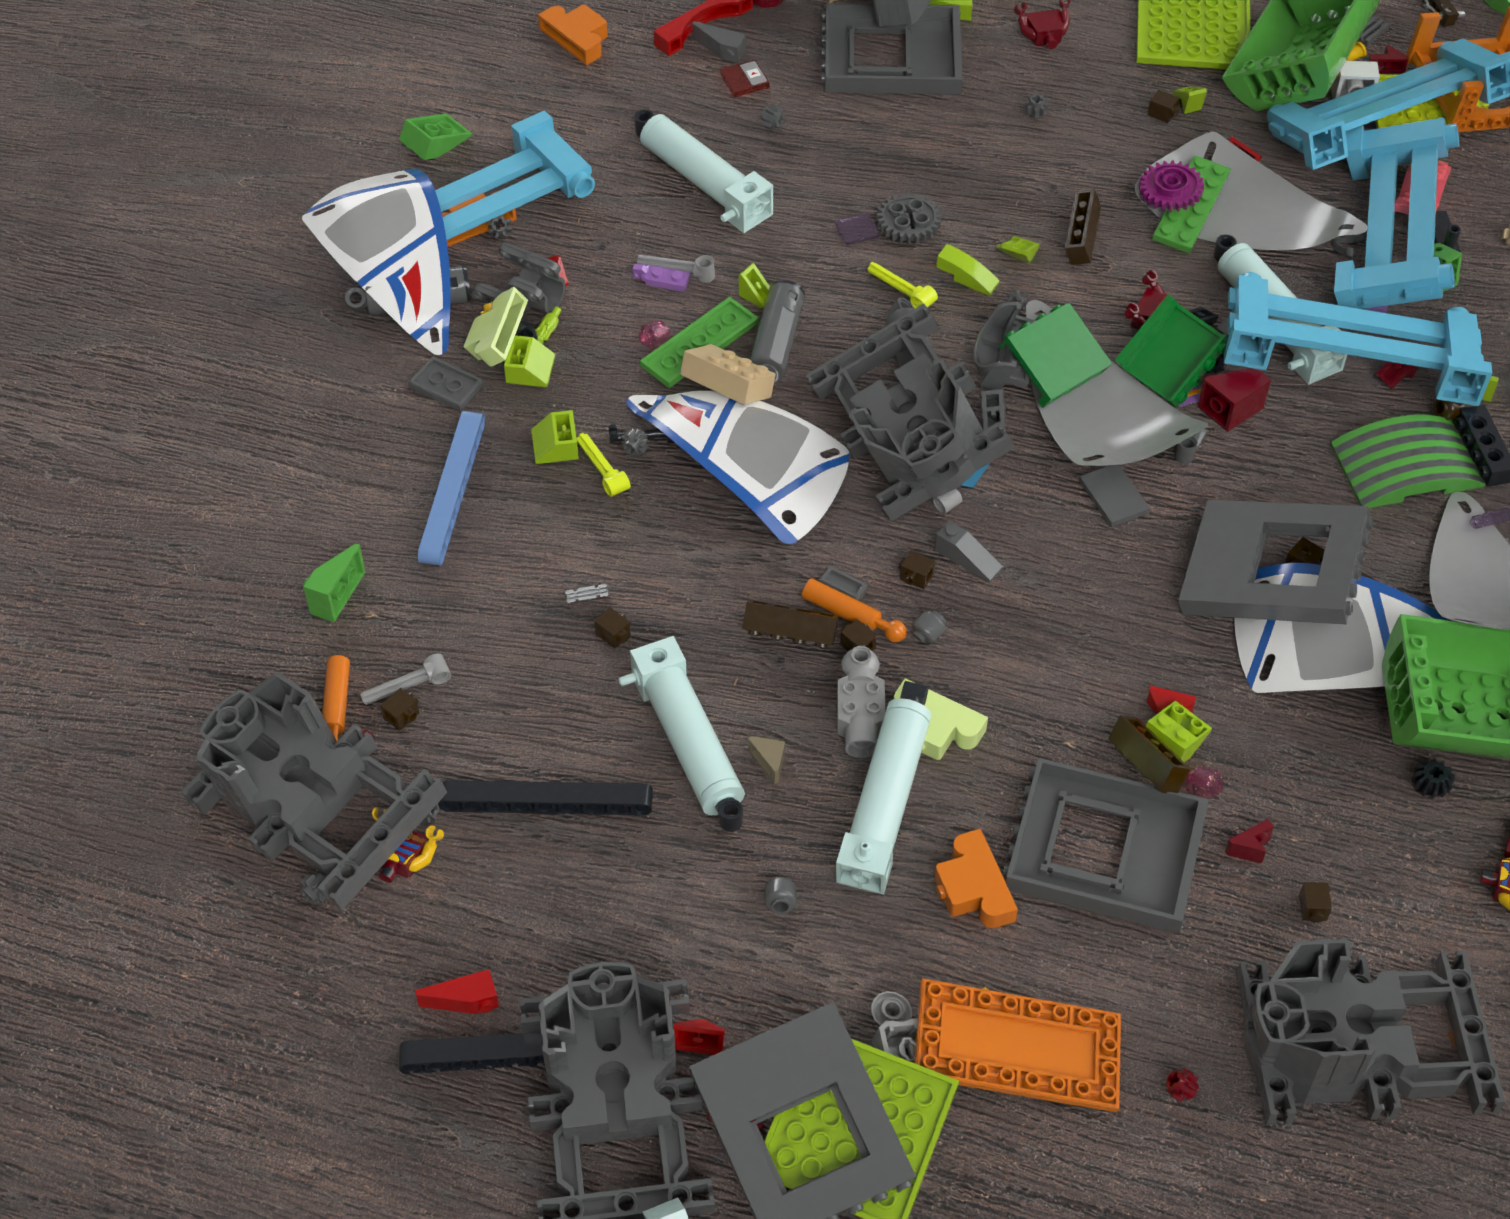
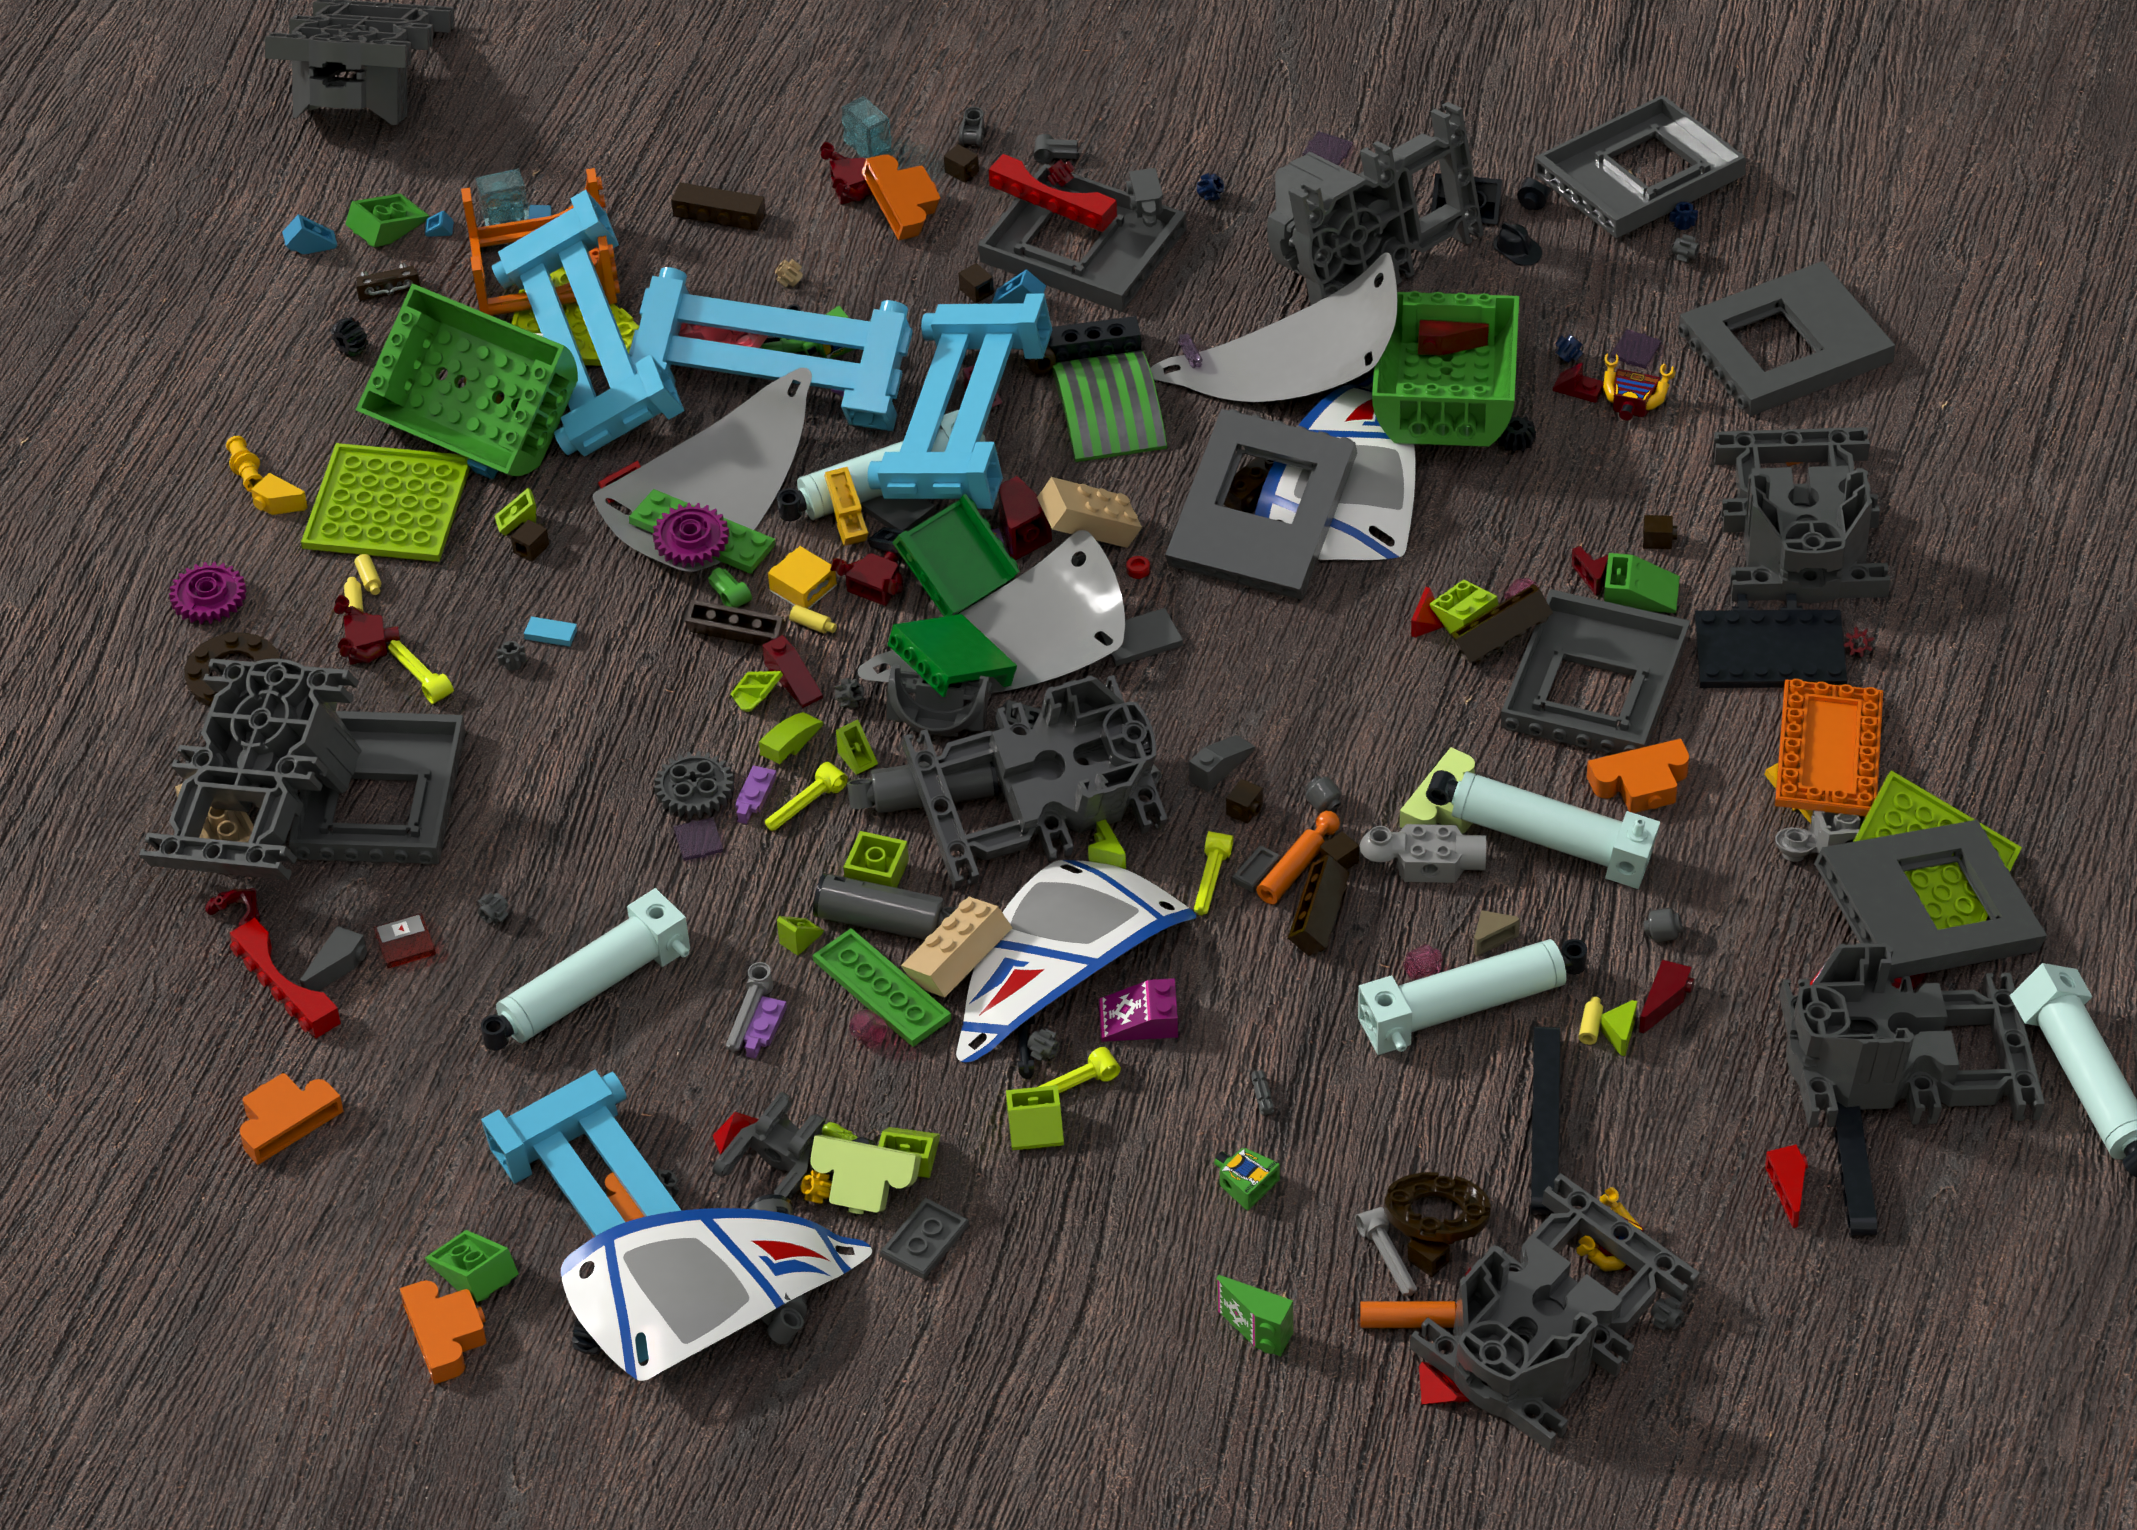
camera: 85 degrees left, 5 degrees down
medium blue beam [418,411,485,566] -> none
dark brown brick [594,607,631,648] -> none
none -> light yellow cylinder [344,577,364,612]
none -> light yellow cylinder [354,554,382,595]
none -> neon yellow axle [388,640,454,704]
none -> orange brick [399,1280,487,1385]
none -> medium azure tile [524,616,577,647]
none -> bright green piece [708,567,752,608]
none -> medium lavender hinge [735,765,777,824]
none -> dark red slope [762,635,823,708]
none -> yellow piece [768,546,837,609]
none -> light yellow cylinder [789,605,837,634]
none -> yellow slope [824,467,868,546]
none -> lime slope [836,720,878,775]
none -> lime brick [843,831,909,888]
none -> tan brick [1037,477,1142,548]
none -> lime slope [1088,819,1126,869]
none -> magenta slope [1099,978,1178,1042]
none -> red tile [1126,556,1150,579]
none -> neon yellow axle [1194,831,1234,916]
none -> bright green torso [1214,1148,1280,1211]
none -> dark brown plate [1384,1172,1491,1244]
none -> clear pink head [1403,944,1443,980]
none -> light yellow cylinder [1578,996,1603,1045]
none -> lime slope [1601,1000,1637,1056]
none -> bright green slope [1604,553,1680,613]
none -> dark red slope [1639,960,1695,1033]
none -> black hinge [1694,593,1847,688]

